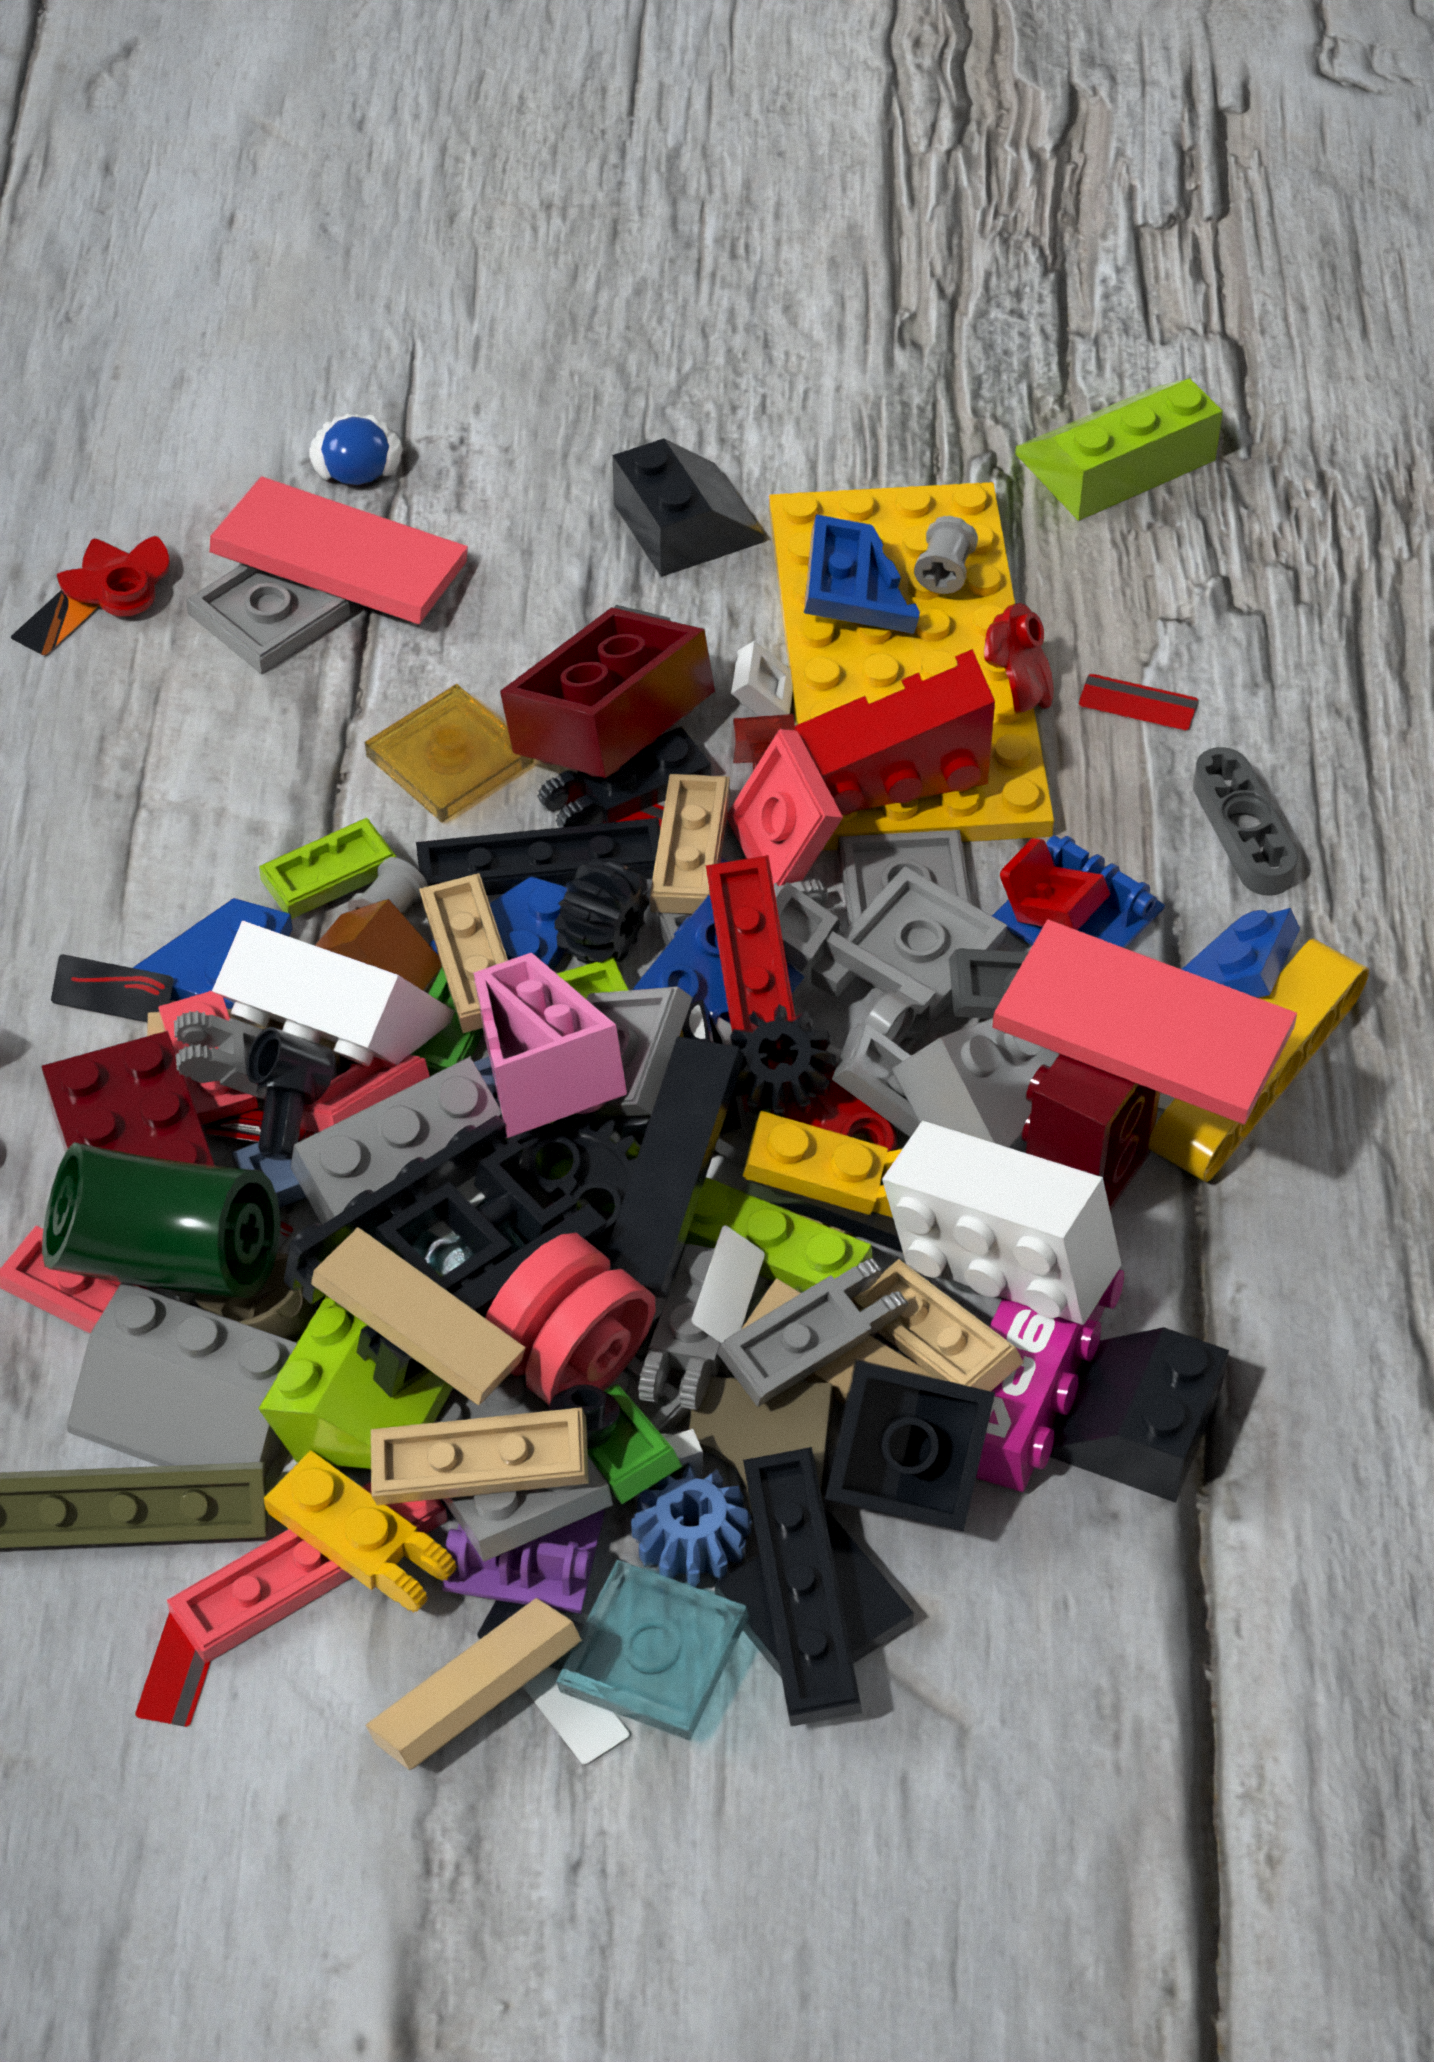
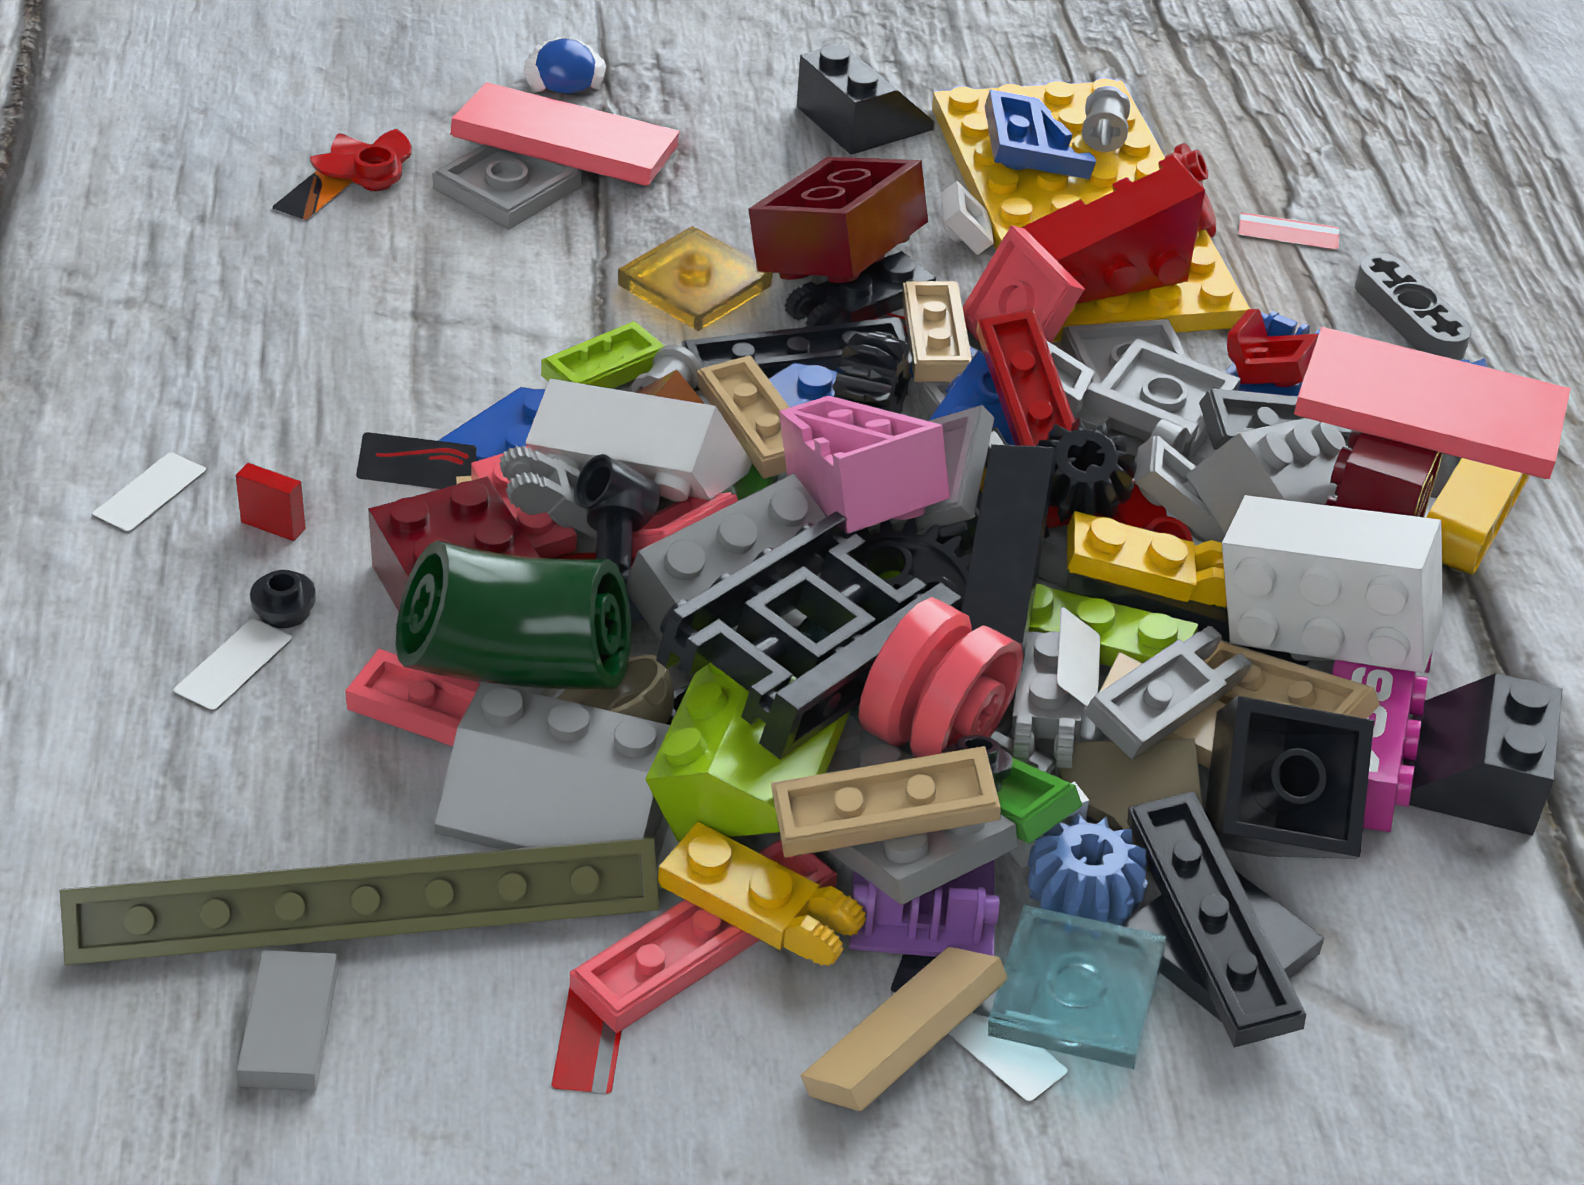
camera: 10 degrees left, 10 degrees down
tan tile [311,1227,526,1406] -> none
clear red tile [731,714,795,771] -> none
lime slope [1015,378,1223,521] -> none

